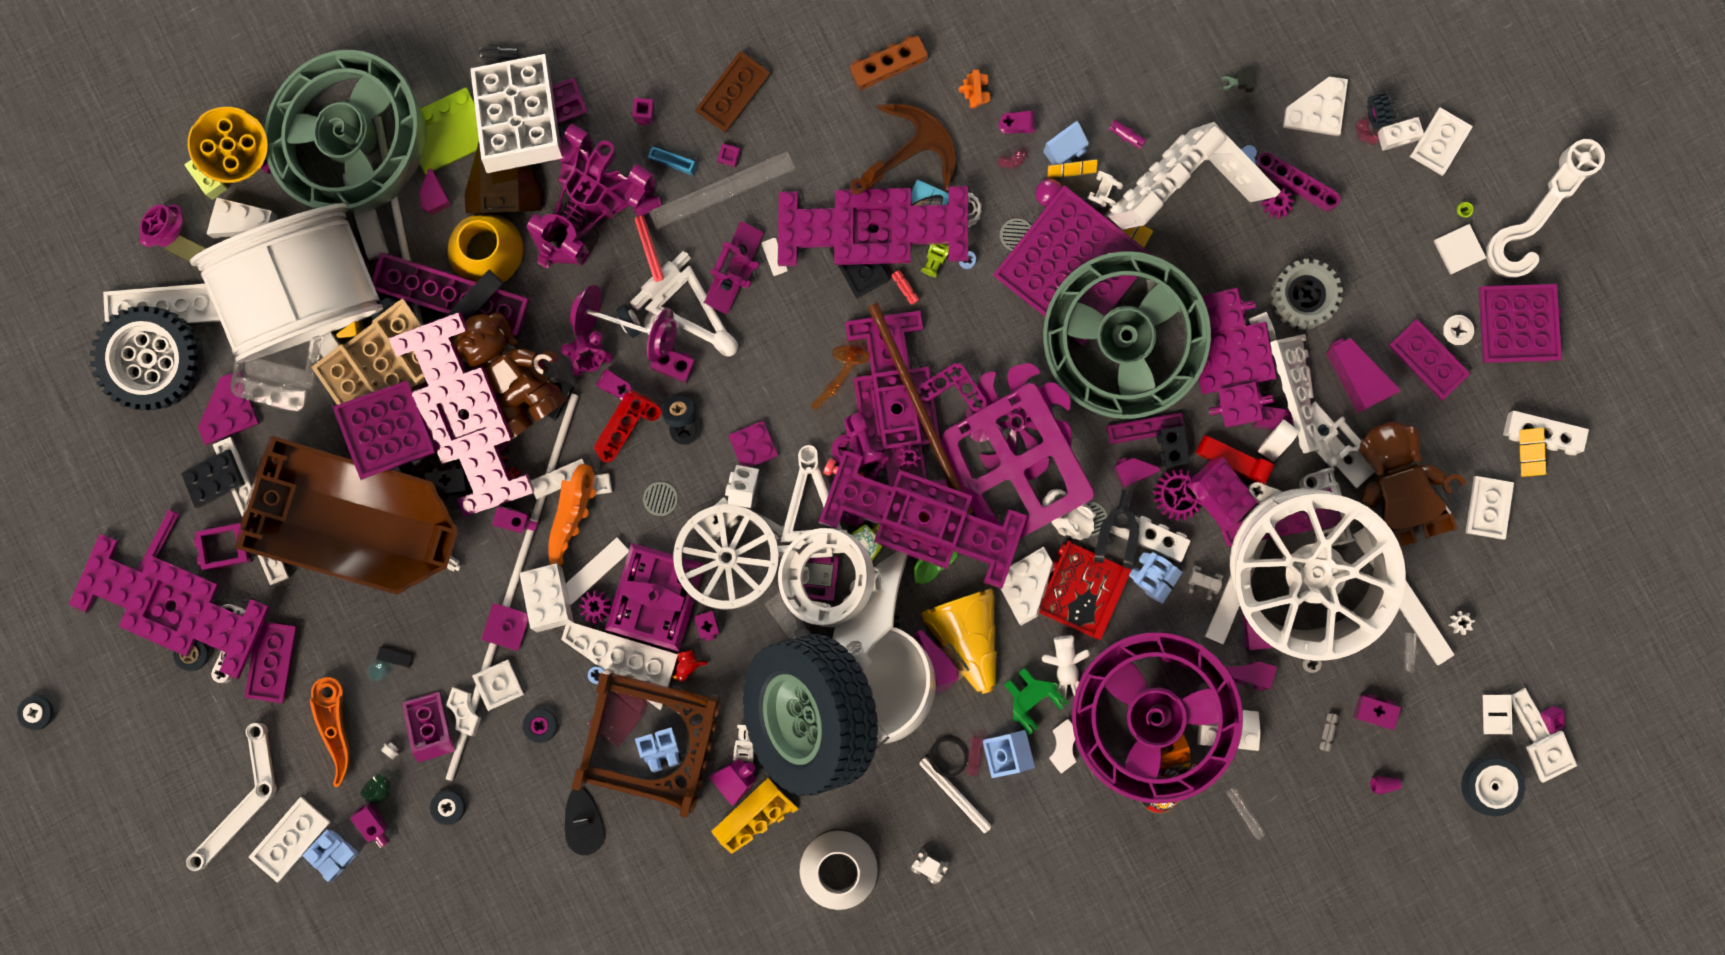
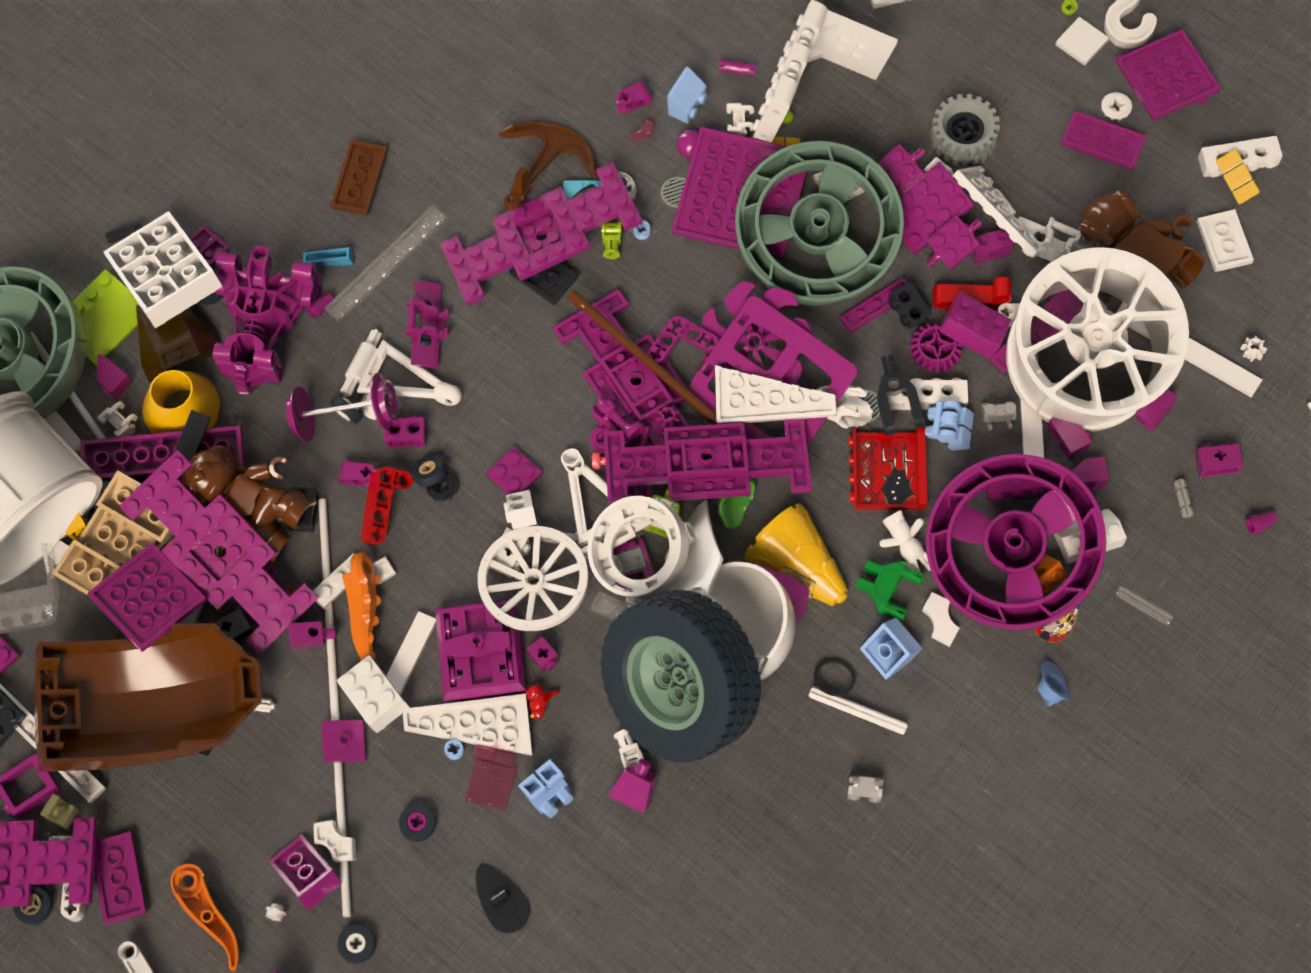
camera: 20 degrees left, 15 degrees down
clear green hair [360,774,391,804] -> none
clear light blue tile [366,662,387,682] -> none
black piece [376,647,413,668] -> none
white plate [472,660,524,711] -> none
magenta piece [561,331,613,376] -> none
reddish brown arch [571,669,722,818] -> none
magenta gear [579,590,612,623] -> none
magenta brick [632,98,655,126] -> none
coral axle [635,215,664,282] -> none
light grey sticker [643,482,677,516] -> none
yellow wedge [711,778,798,854] -> none
magenta tile [717,143,741,168] -> none
white sticker [762,238,787,276] -> none
white cone [800,831,878,910] -> none
clear orange dish [810,346,870,411] -> none
dark orange brick [850,36,928,91] -> none
coral axle [892,270,919,305] -> none
orange hips [958,70,990,108] -> none
clear pink axle [966,737,982,776] -> none
white plate [1001,547,1054,626] -> none
yellow sticker [1047,159,1097,179] -> none
magenta slope [1114,457,1160,488] -> none
magenta beam [1255,152,1340,212] -> none
white beam [1258,420,1300,462] -> none
magenta gear [1261,186,1294,219] -> none
light grey bush [1303,659,1322,673] -> none
magenta slope [1326,338,1400,413] -> none
clear pin [1402,633,1418,673] -> none
none -> olive arch [40,794,79,829]
none -> white piece [97,401,138,437]
none -> white wing [715,365,837,424]
none -> medium blue piece [1037,661,1071,706]

